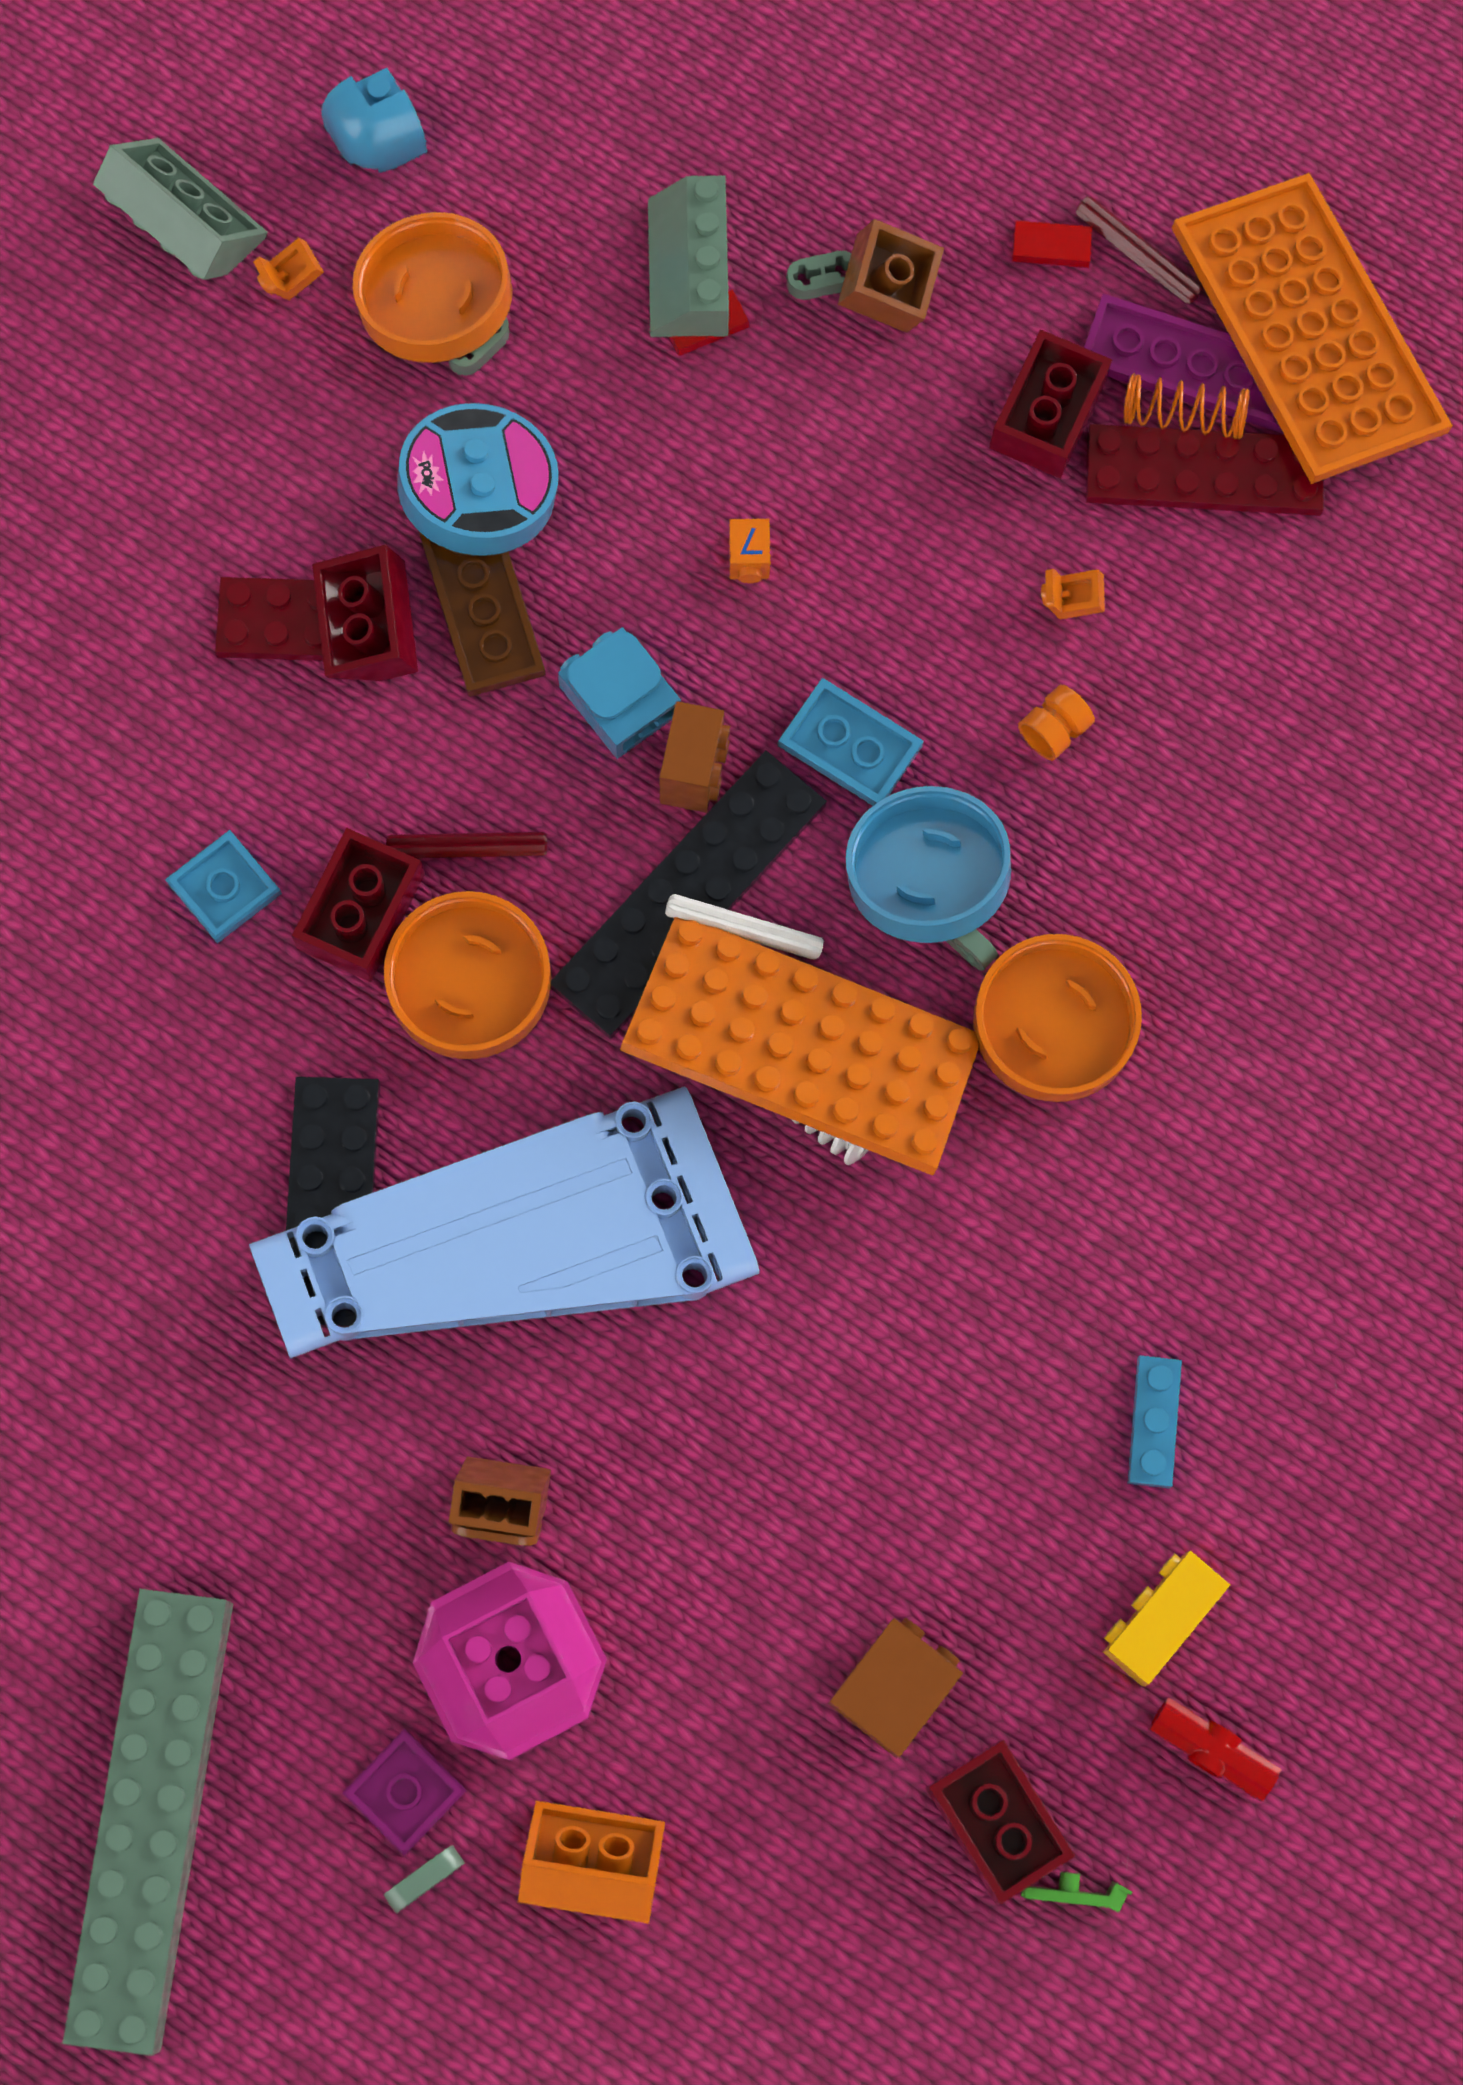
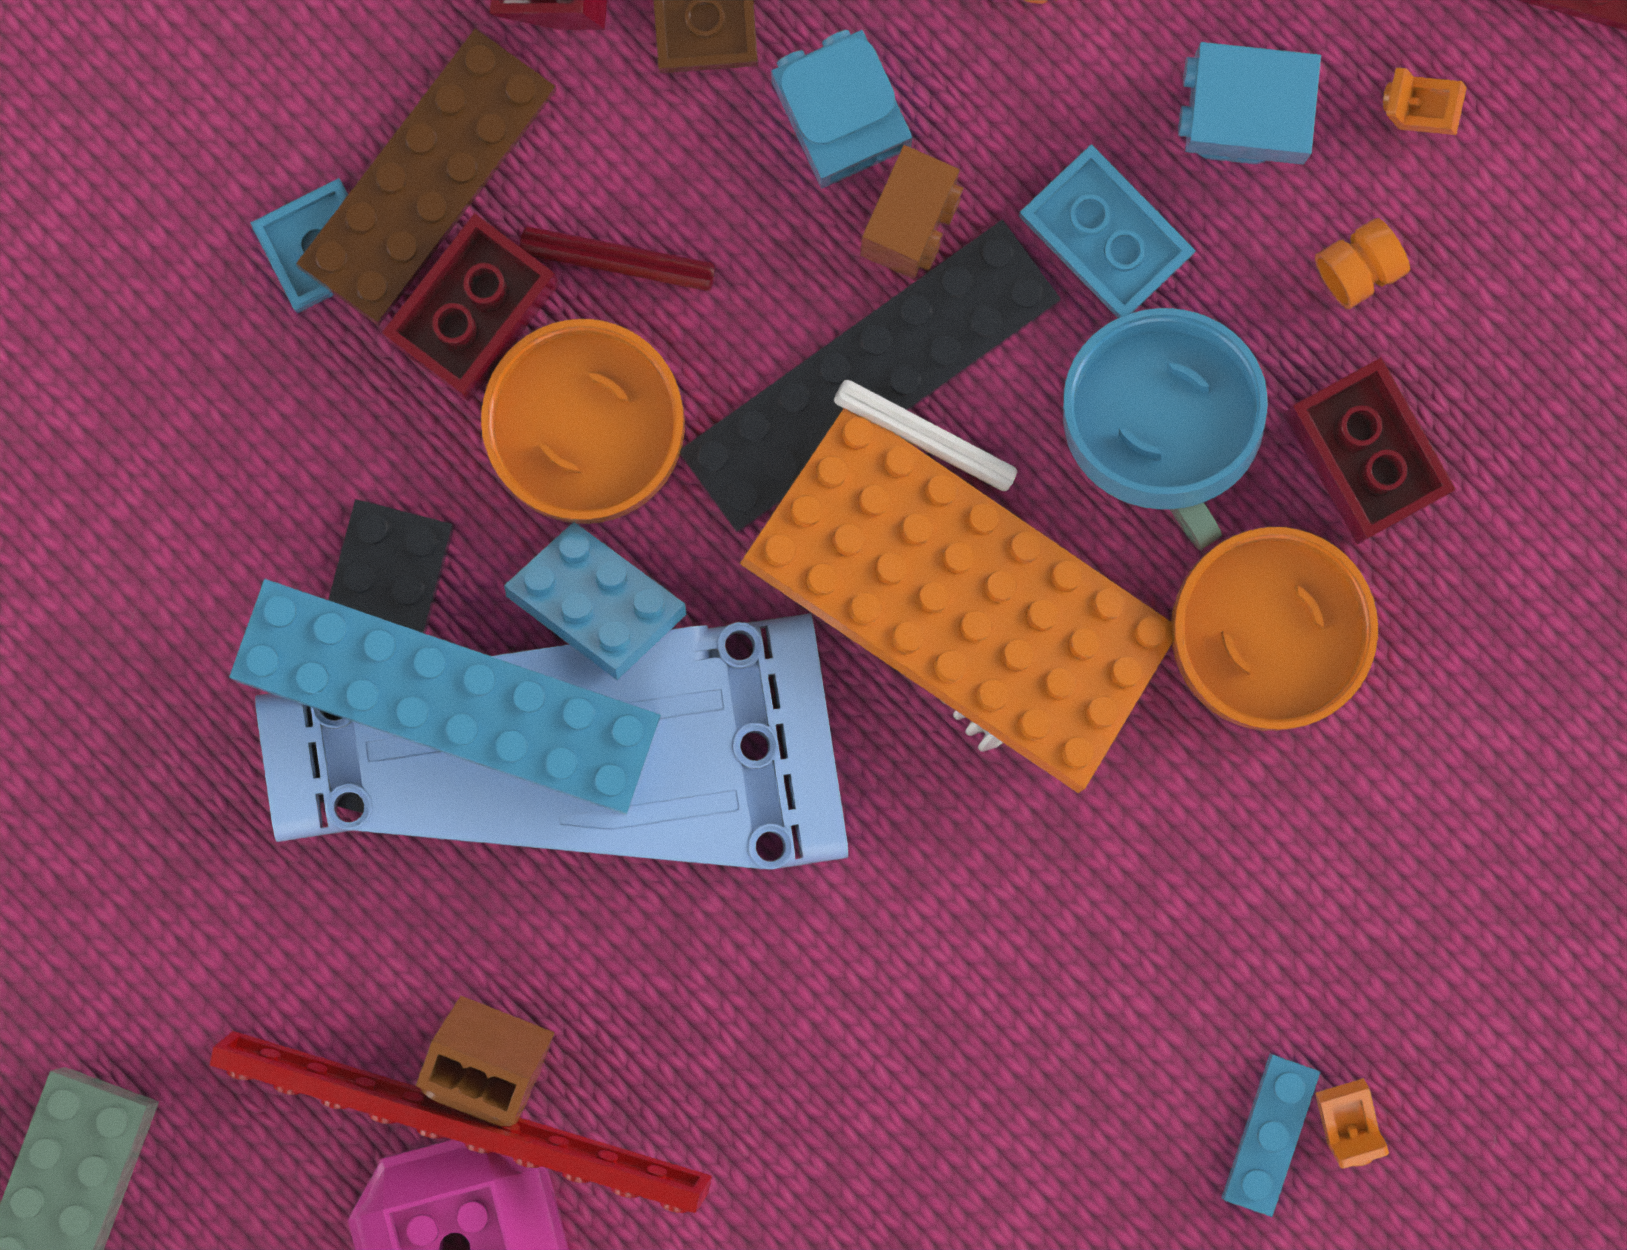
camera: 15 degrees right, 10 degrees up
none -> red plate [210,1031,712,1213]
none -> dark azure brick [229,579,661,815]
none -> reddish brown plate [296,29,556,326]
none -> dark azure plate [504,522,686,680]
none -> dark azure brick [1178,42,1321,165]
none -> dark red brick [1284,357,1456,544]
none -> orange bracket [1315,1078,1389,1168]

